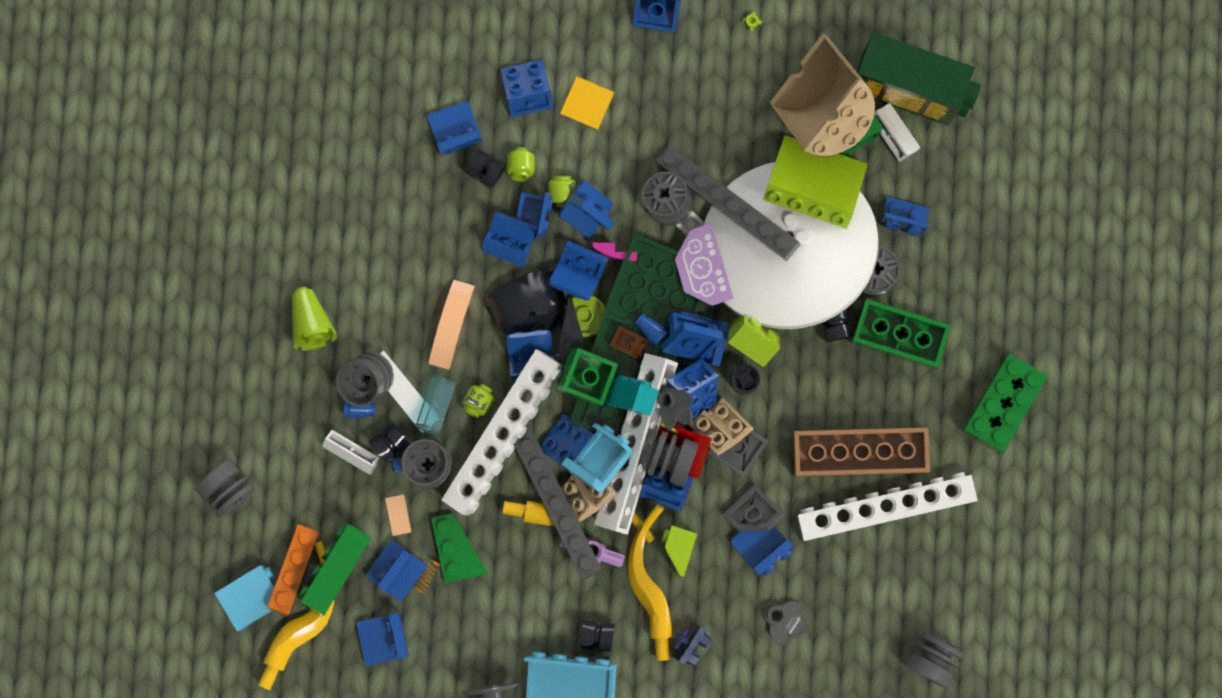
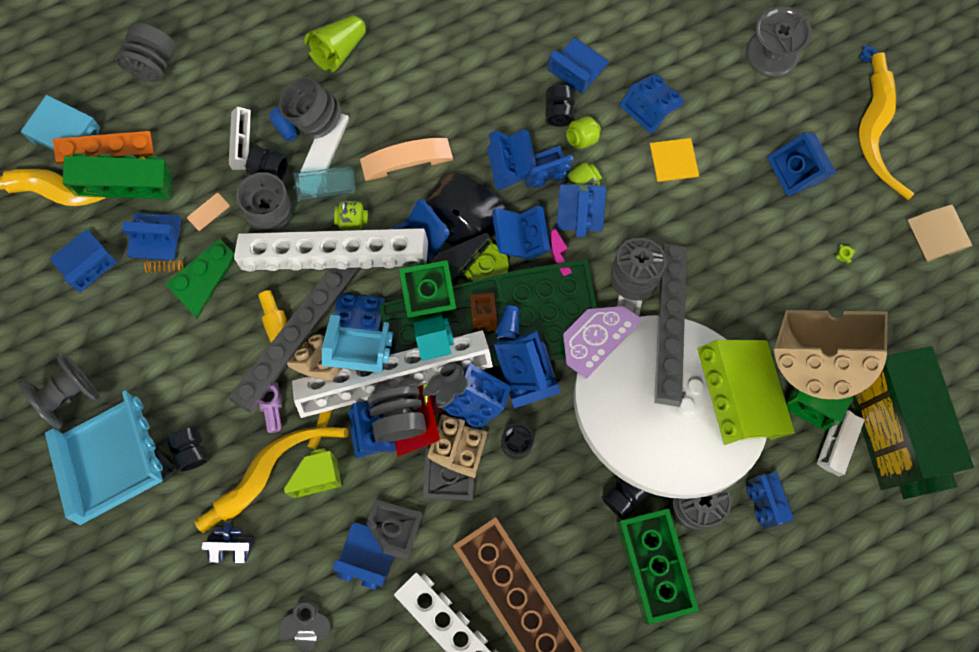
camera: 55 degrees right, 10 degrees down
lime slope [728,315,780,367] -> none

